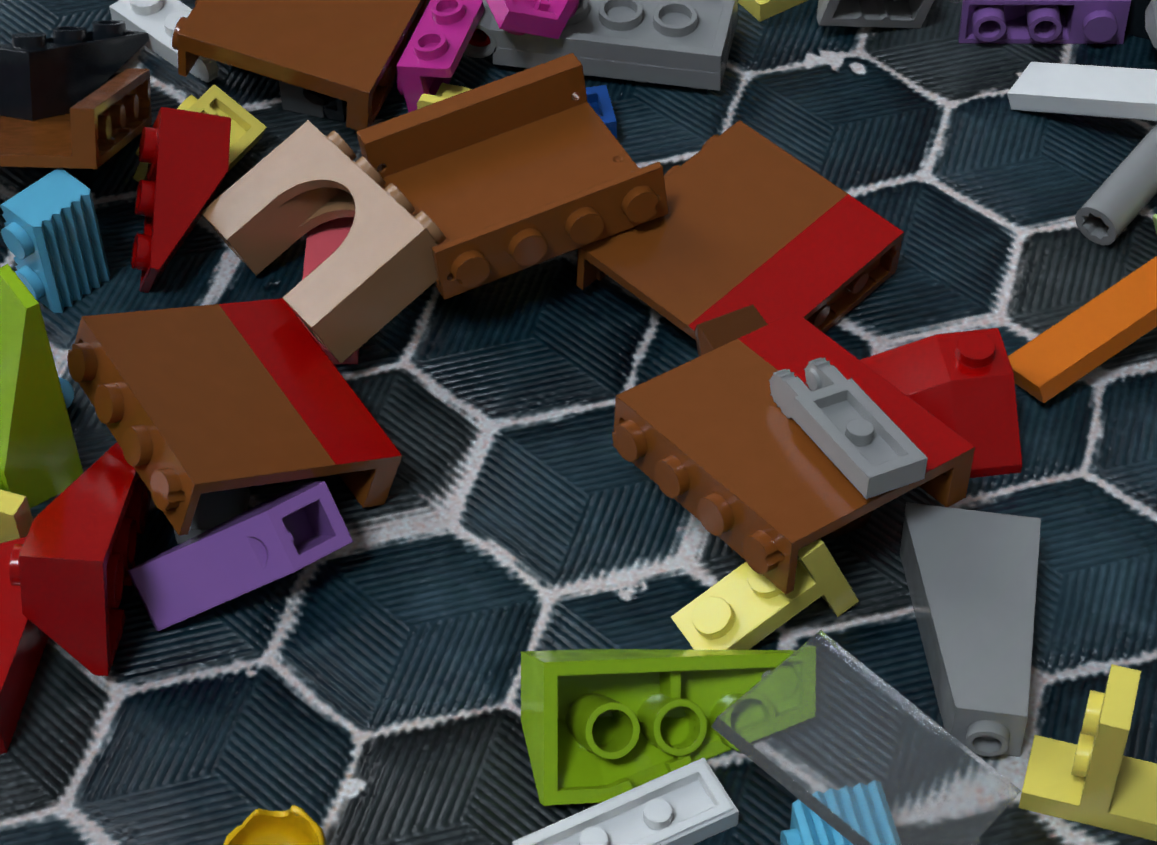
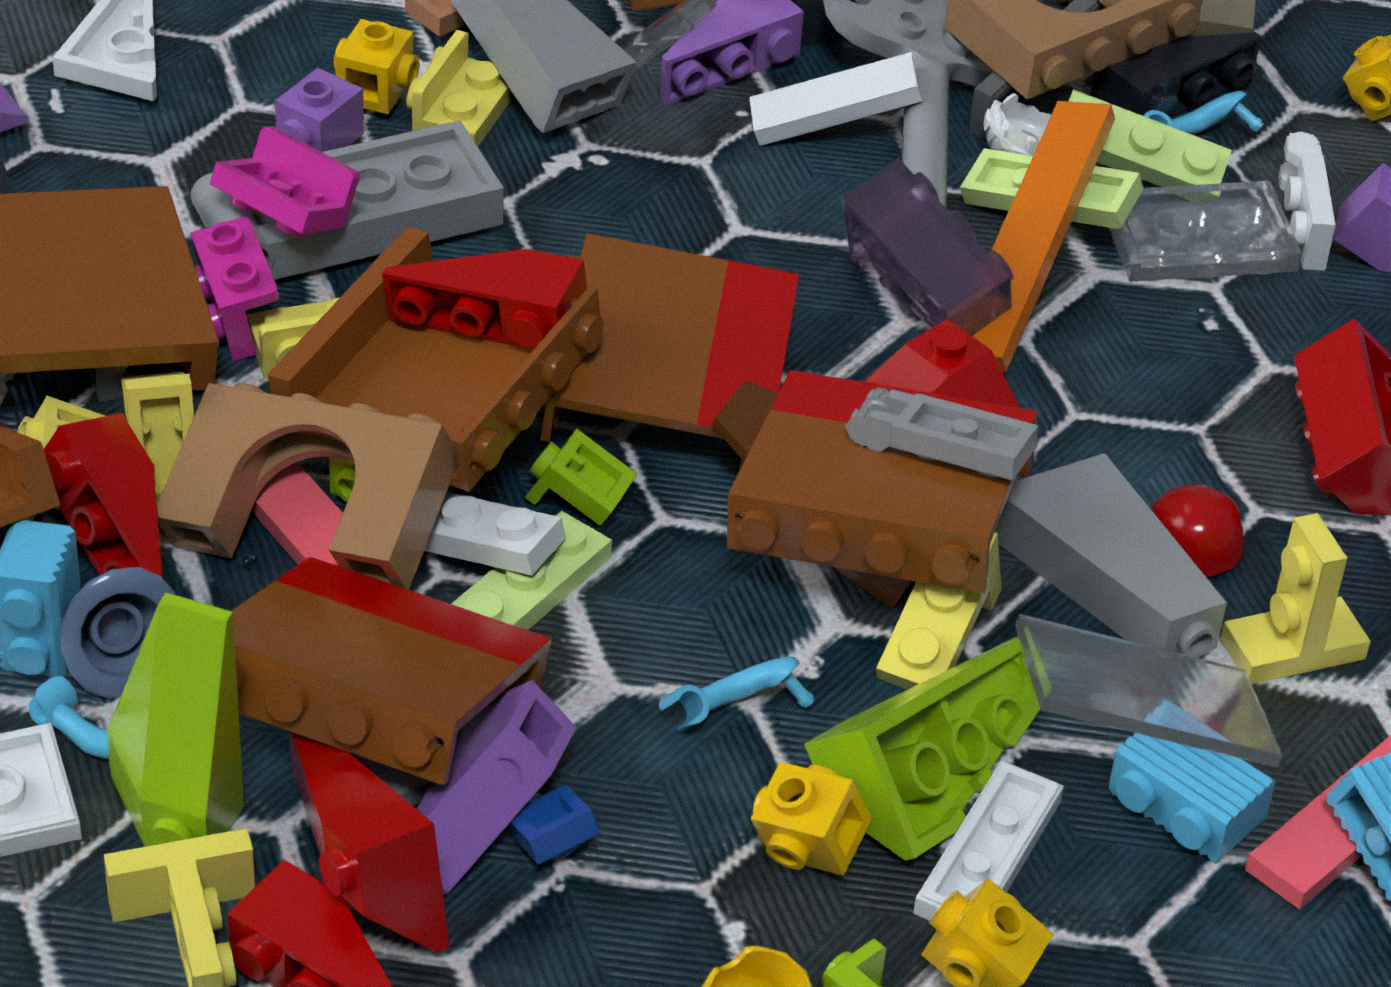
camera: 40 degrees left, 5 degrees down
none -> sand blue hat [61,567,176,699]
none -> light yellow bracket [121,371,194,503]
none -> red slope [382,249,587,349]
none -> white plate [424,492,566,576]
none -> yellowish green plate [451,511,612,630]
none -> blue plate [508,784,600,864]
none -> lime bracket [525,429,637,526]
none -> medium azure piece [659,656,814,732]
none -> yellow brick [750,762,872,876]
none -> clear purple wedge [841,158,1013,336]
none -> red hair [1150,484,1244,577]

